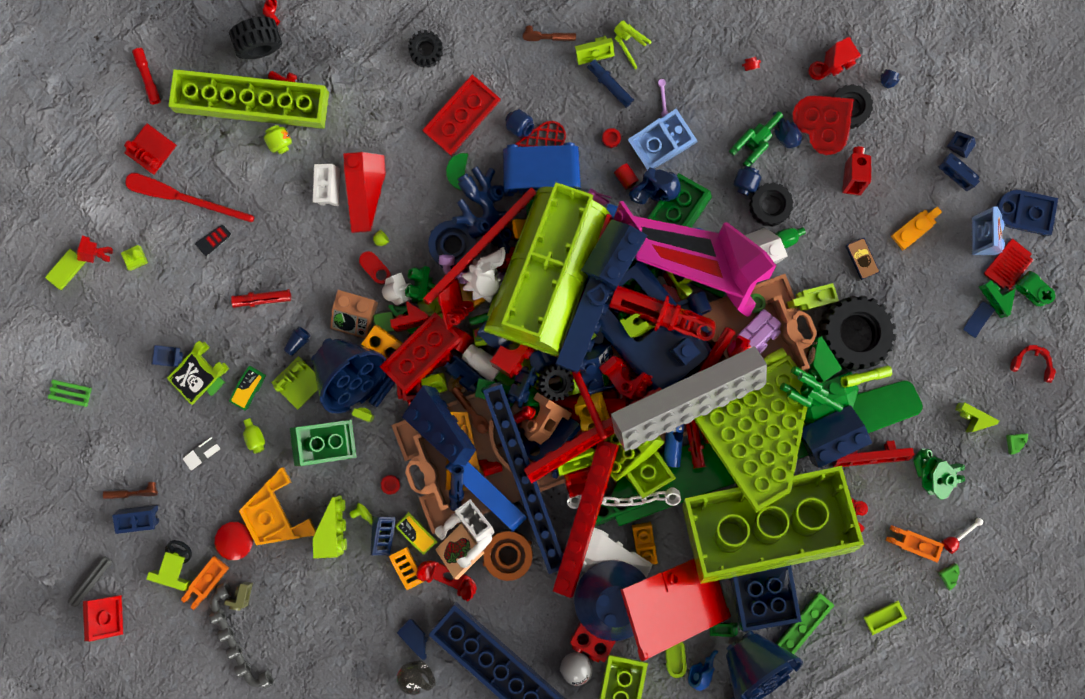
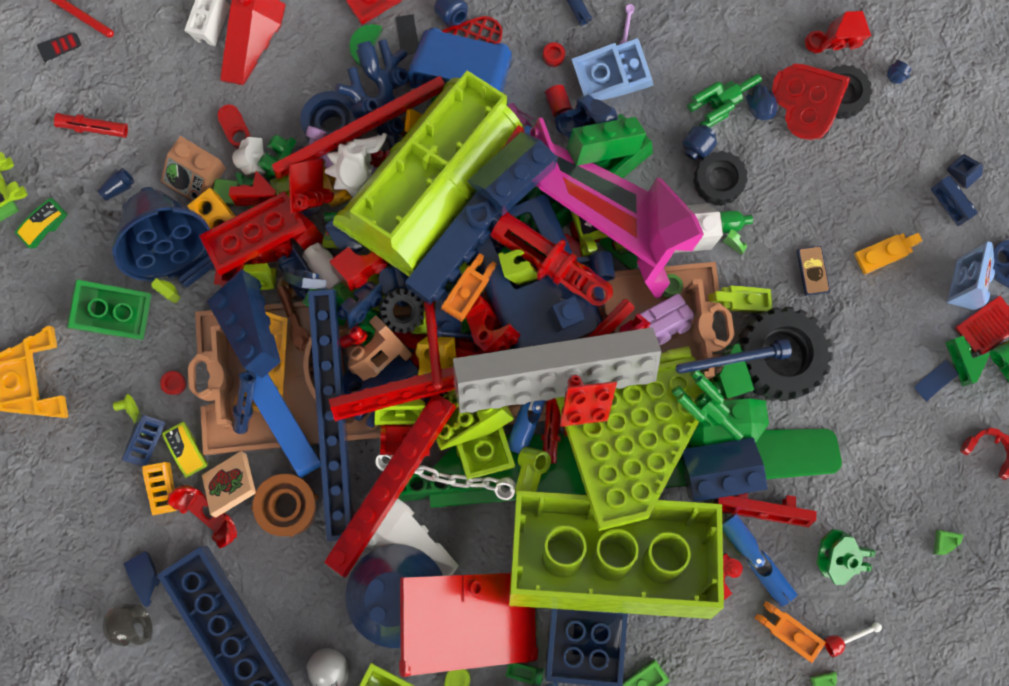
camera: 10 degrees right, 5 degrees down
lime plant [243,418,265,454] -> none
lime hinge [271,356,318,410] -> none
lime slope [313,495,347,558] -> none
lime hinge [373,230,390,247] -> none
white torso [435,499,495,568] -> none
red tile [478,459,503,477] -> none
red brick [570,621,616,663] -> none
light orange slope [632,522,658,565] -> none
red plate [742,57,761,71] -> none
lime piece [840,365,892,388] -> none
red torso [842,146,871,195] -> none
green arm [913,448,932,477] -> none
lime slope [955,402,999,432] -> none
none -> dark blue hinge [283,267,327,290]
none -> black sticker [396,14,418,54]
none -> orange hinge [441,253,497,322]
none -> lime piece [514,447,551,494]
none -> red hinge [560,375,617,427]
none -> green brick [567,116,646,166]
none -> dark blue piece [675,338,792,374]
none -> blue piece [722,513,797,607]
none -> bright green tile [723,230,747,255]

